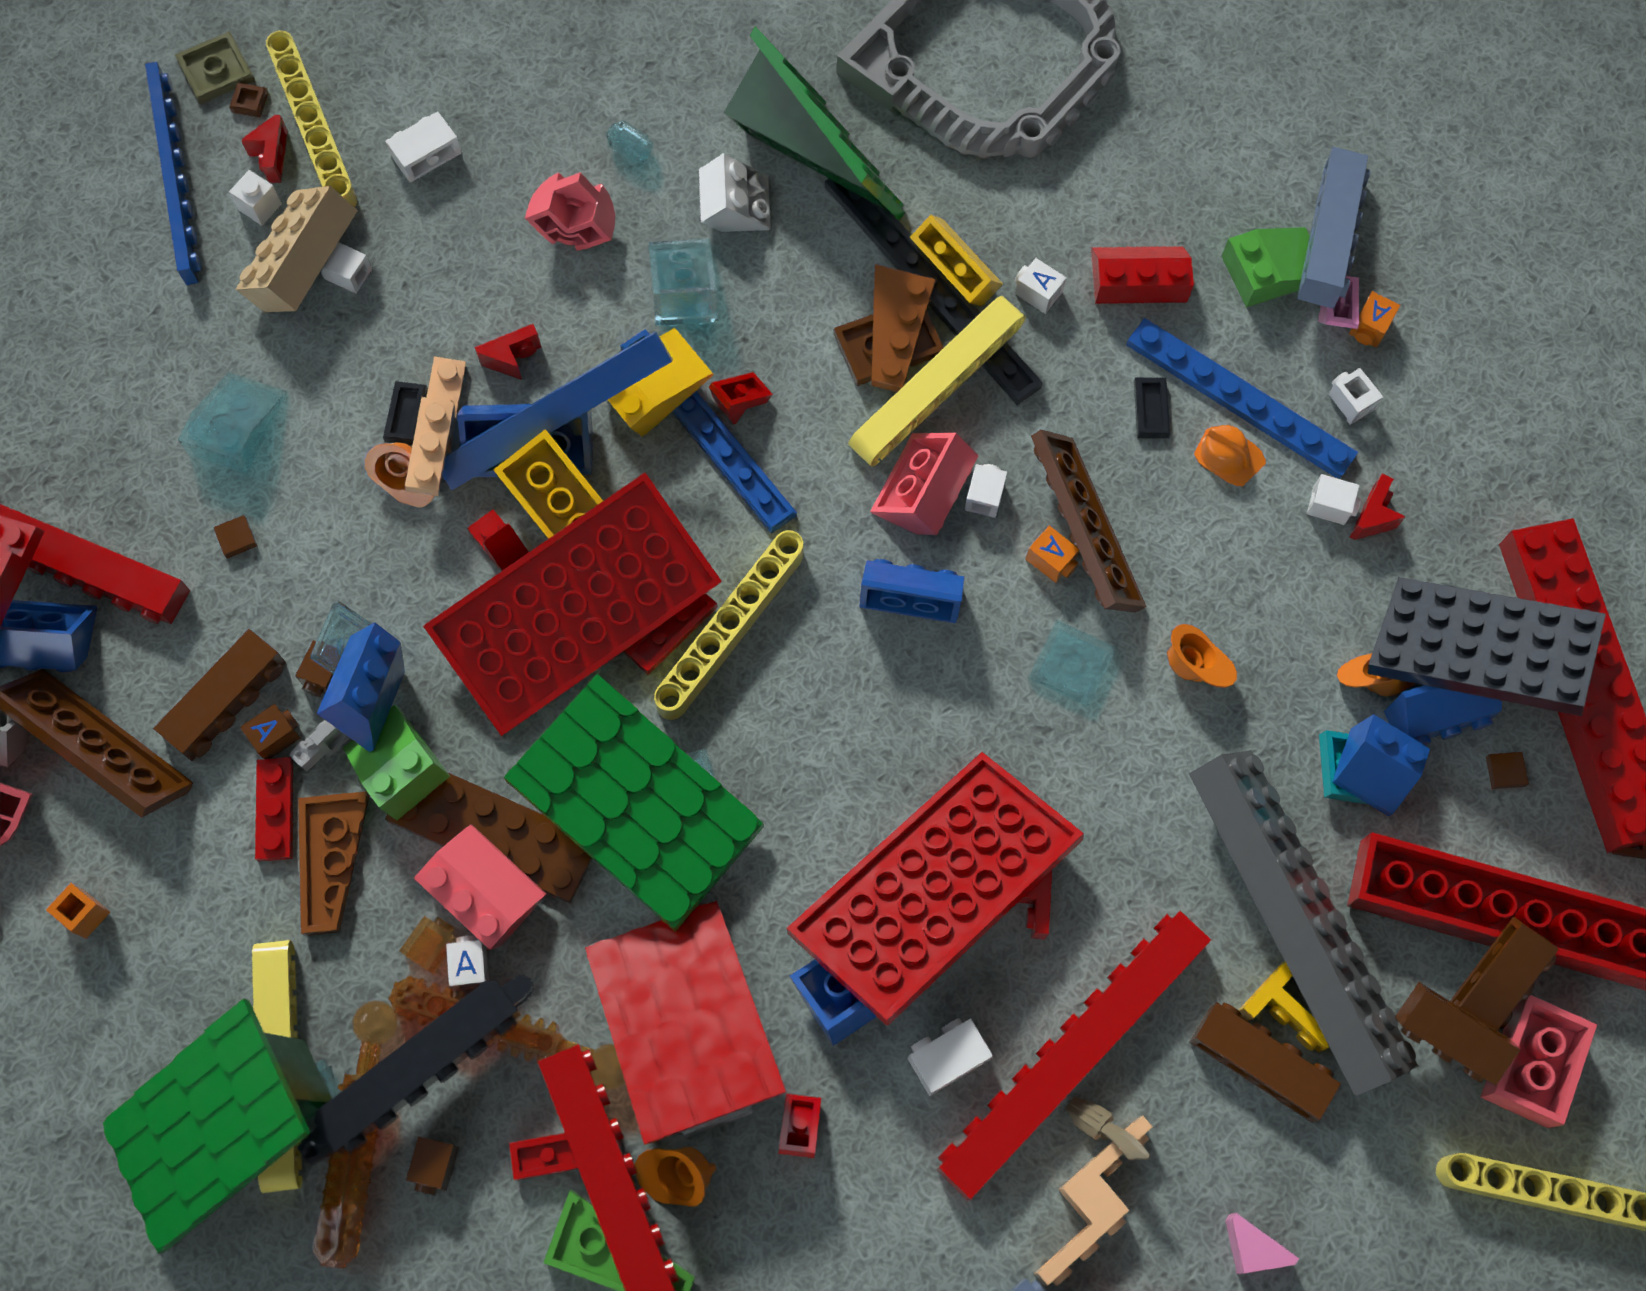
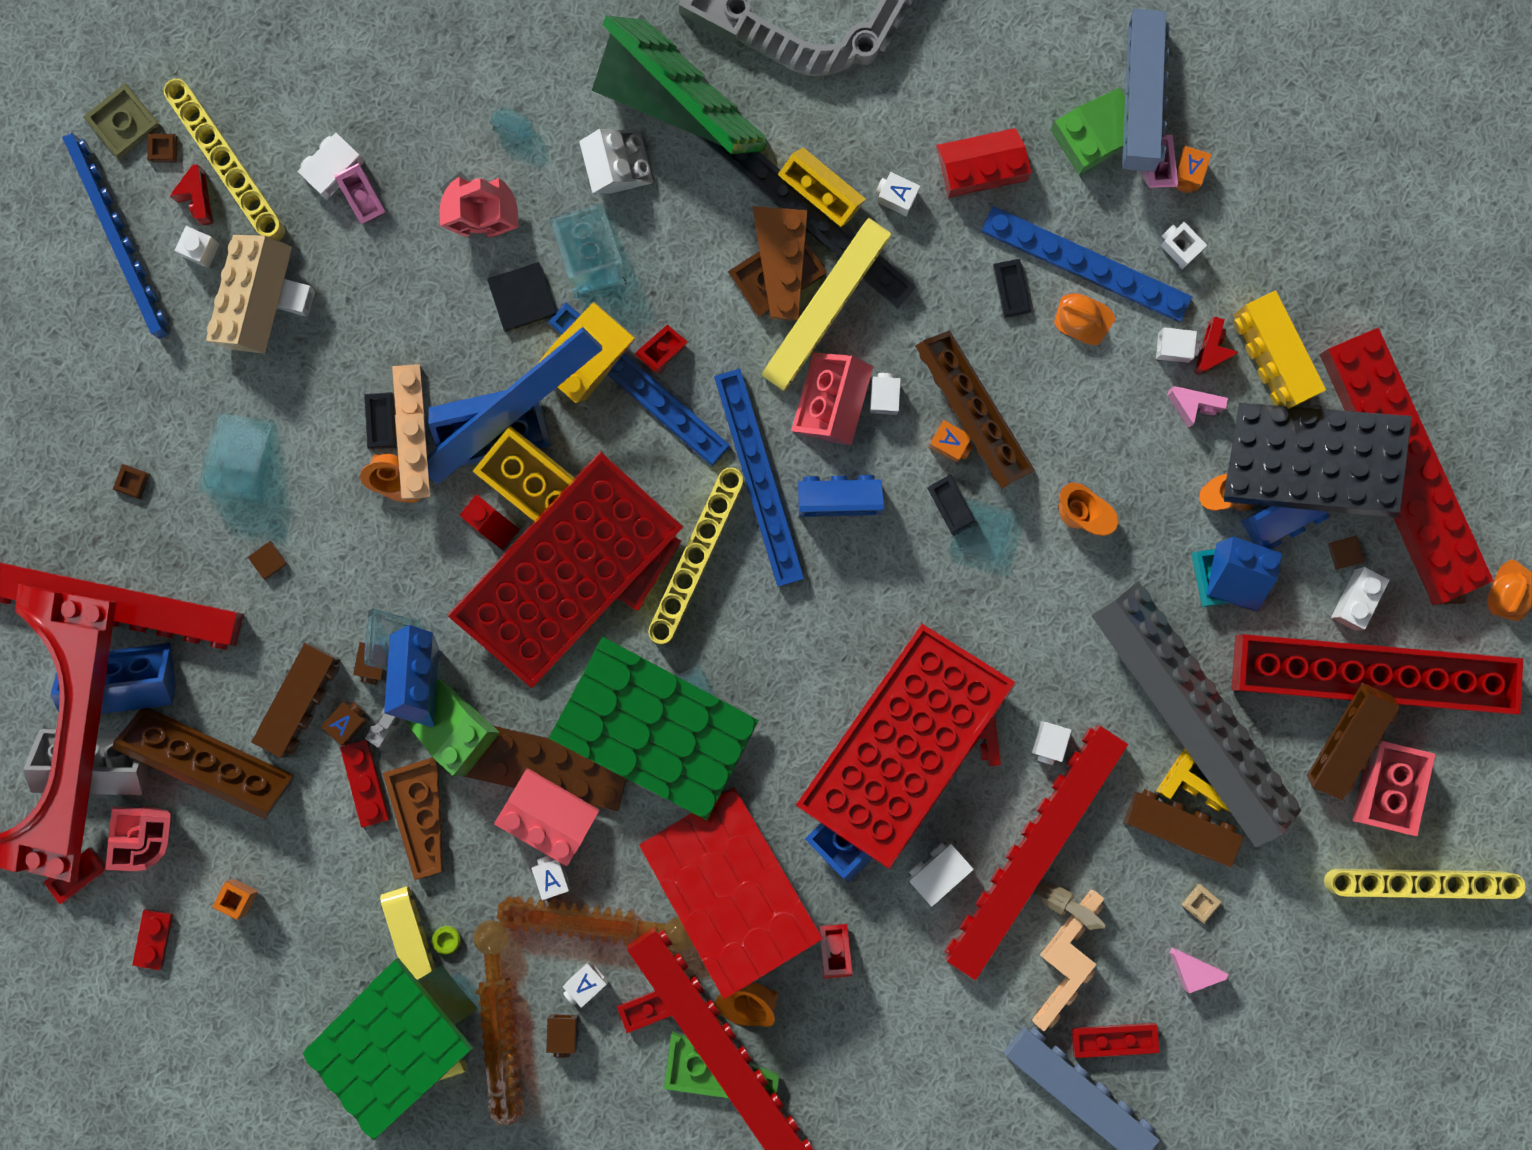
camera: 10 degrees left, 15 degrees up
black hinge [297,974,536,1166] -> none
clear orange brick [399,916,456,975] -> none
red slope [474,324,542,380] -> none
reddish brown brick [1395,982,1521,1085] -> none
none -> reddish brown tile [113,464,150,499]
none -> bright pink slope [334,163,385,224]
none -> lime tile [432,926,461,955]
none -> black tile [487,262,556,332]
none -> white brick [563,960,608,1008]
none -> blue plate [714,368,804,587]
none -> black tile [927,474,978,536]
none -> white brick [1032,721,1071,765]
none -> bright pink slope [1167,386,1228,428]
none -> tan tile [1181,884,1222,924]
none -> yellow brick [1233,290,1326,409]
none -> white brick [1331,567,1389,631]

